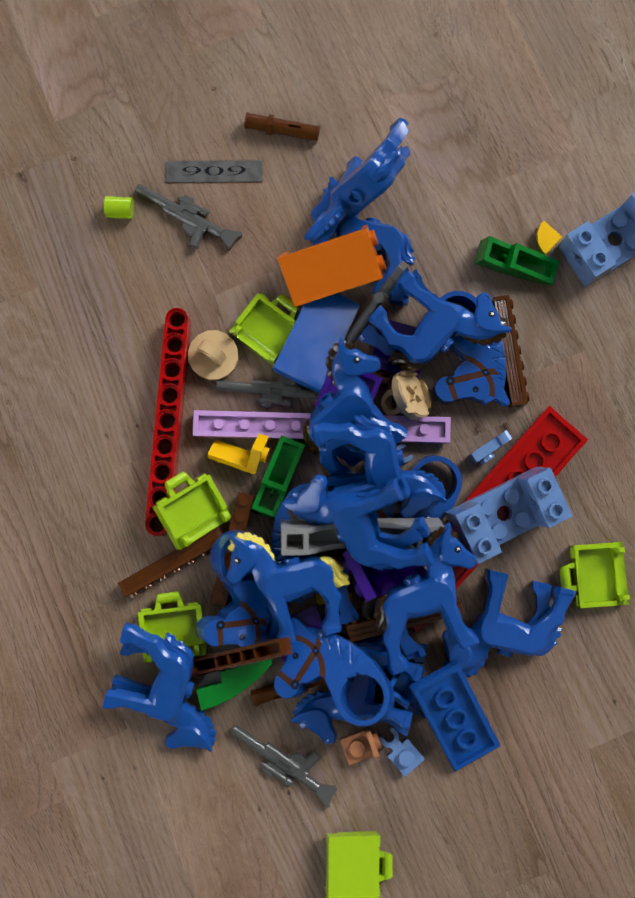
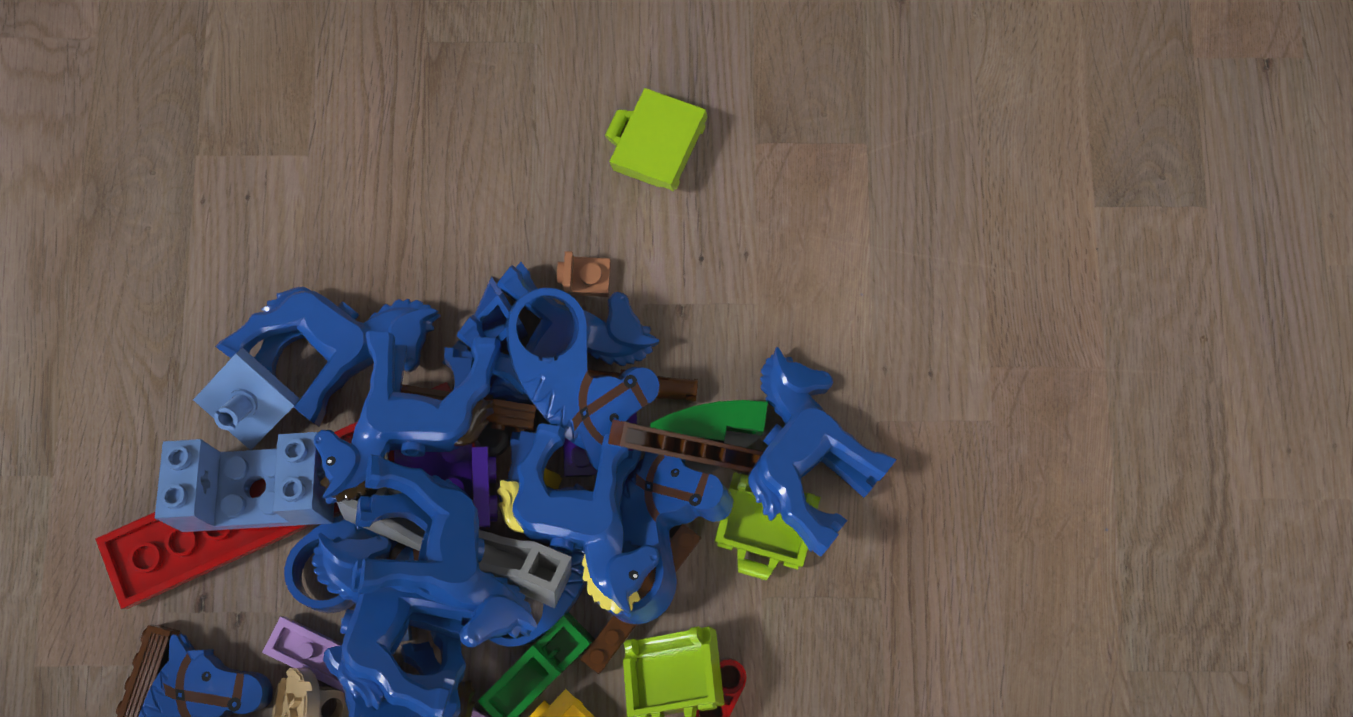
camera: 155 degrees left, 5 degrees down
reddish brown piece [118,526,223,598] -> none
dark grey piece [230,724,337,808] -> none
medium blue plate [379,726,425,777] -> none
blue tile [409,660,501,772] -> none
medium blue plate [467,430,513,465] -> none
lime piece [559,542,630,608] -> none
none -> medium blue tile [193,348,300,450]

